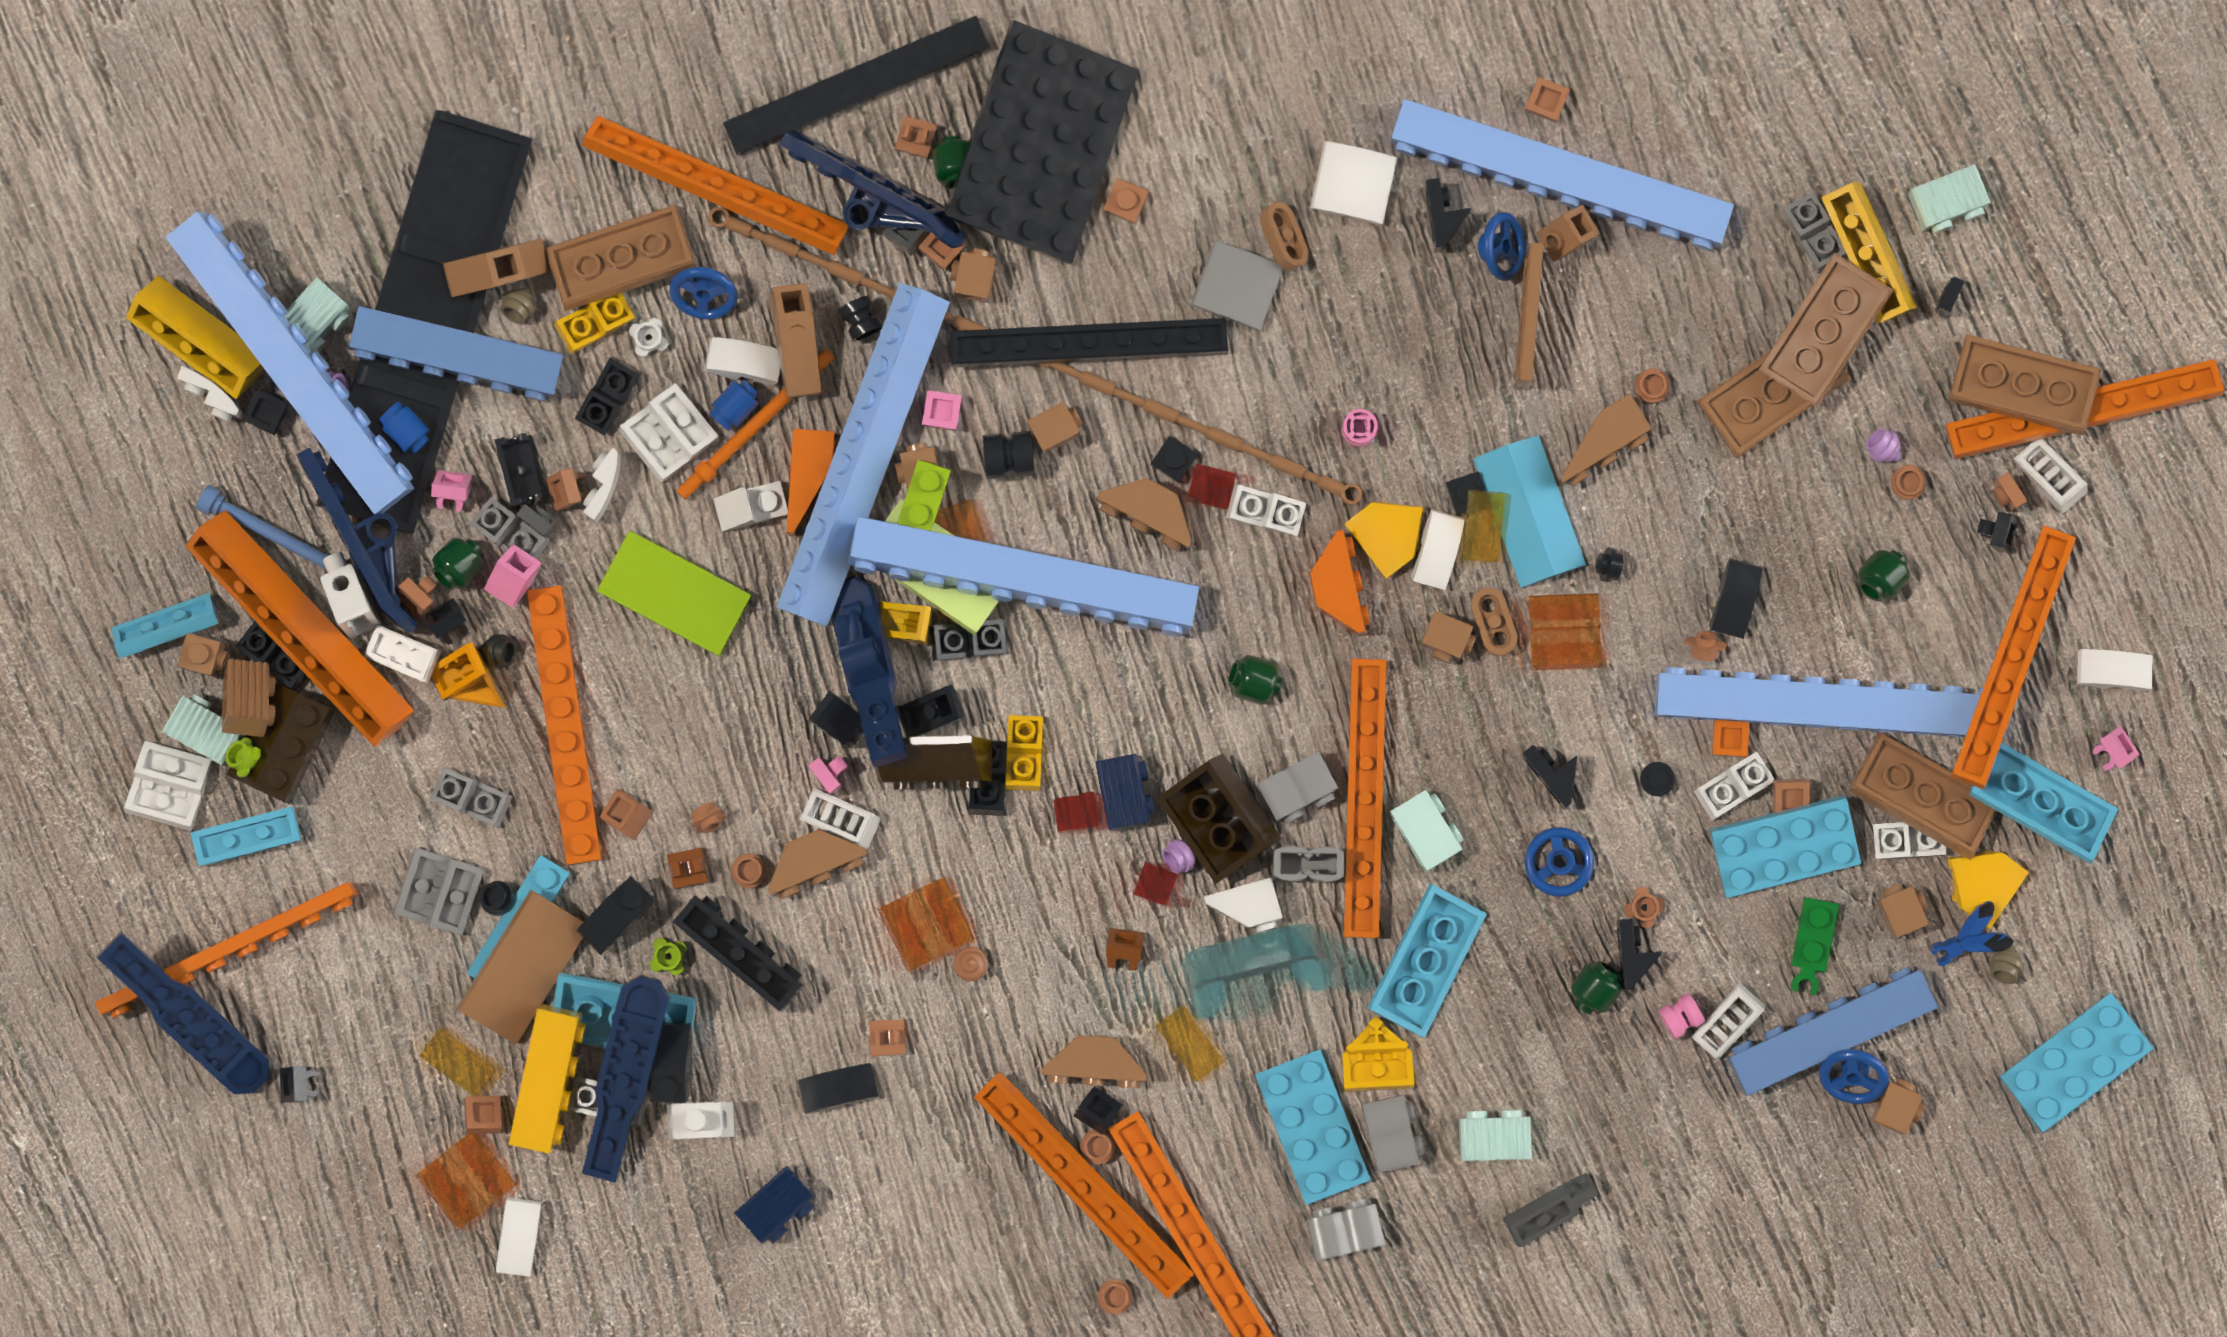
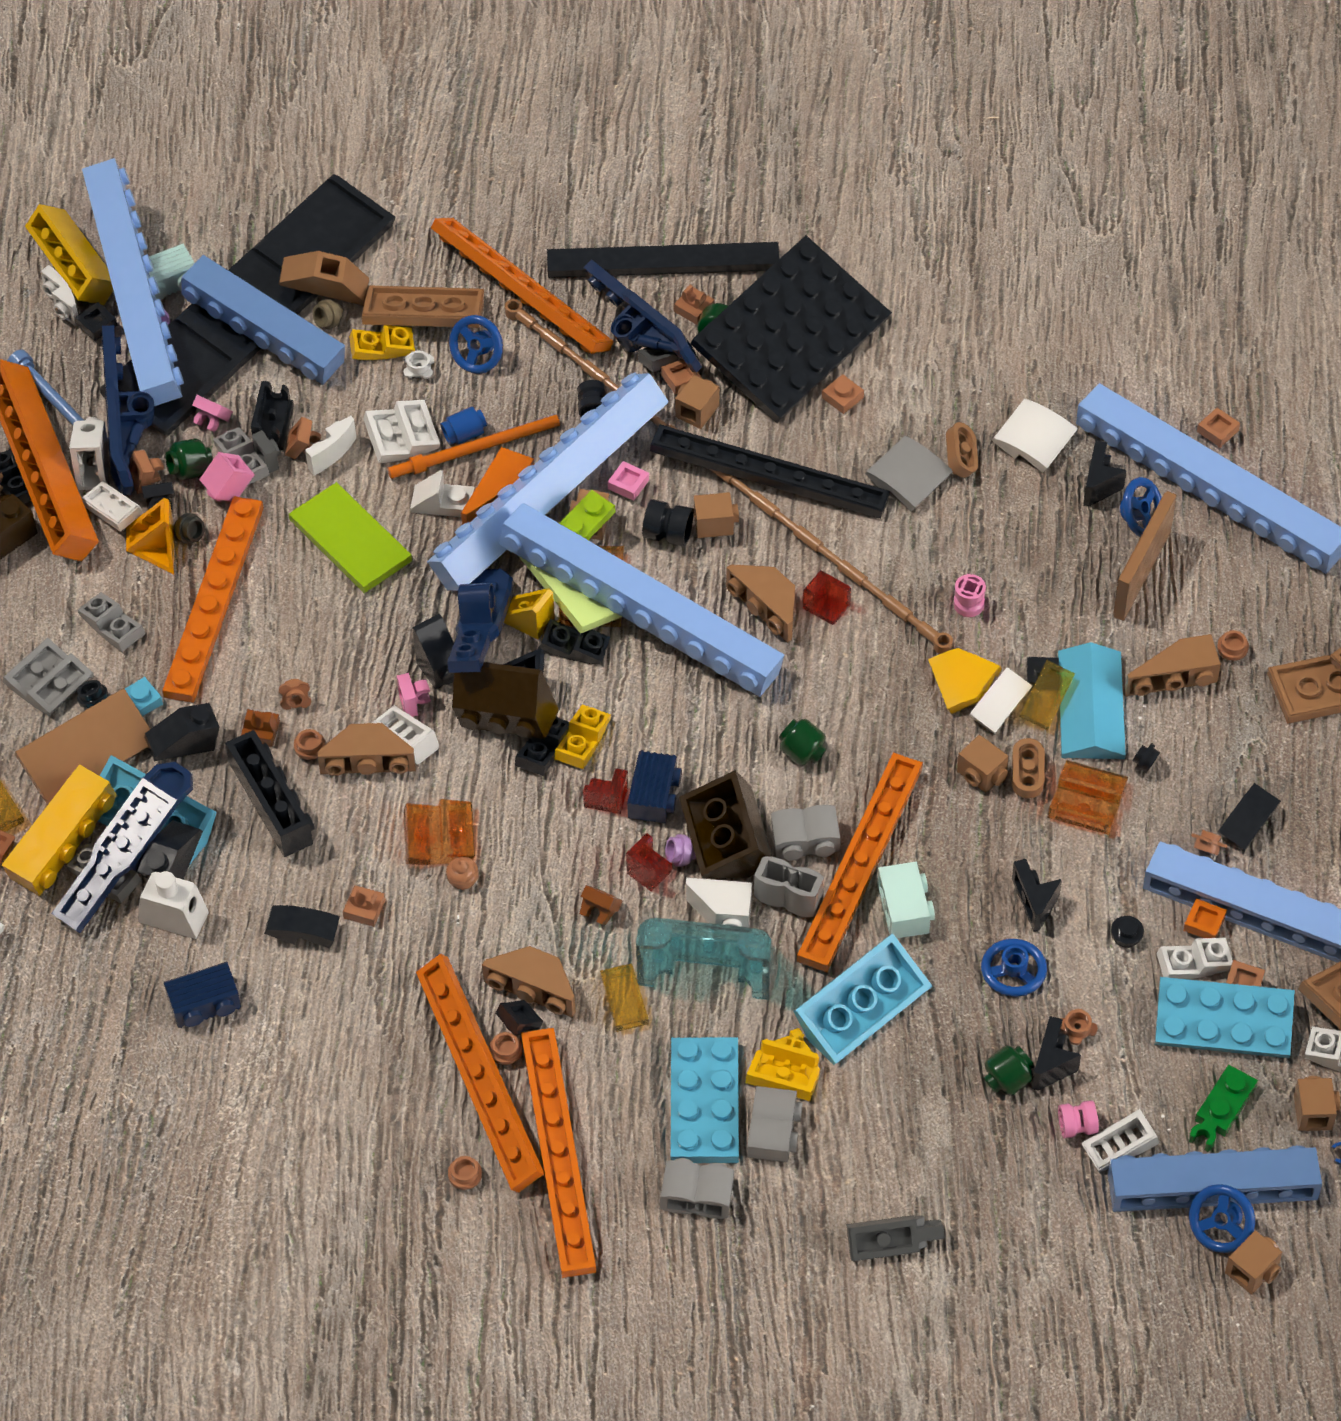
camera: 20 degrees right, 30 degrees down
blue brick [379,402,430,454] -> none
black slope [575,356,642,436] -> none
nougat slope [599,788,653,840] -> none
lime plate [650,938,687,975] -> none
white slope [704,337,781,386] -> none
medium nougat slope [769,283,821,398] -> none
black plate [1150,435,1198,484] -> none
white slope [1226,484,1306,536] -> none
orange slope [1309,530,1370,636] -> none
light aqua brick [1459,1110,1532,1161] -> none
medium nougat brick [1536,204,1600,262] -> none

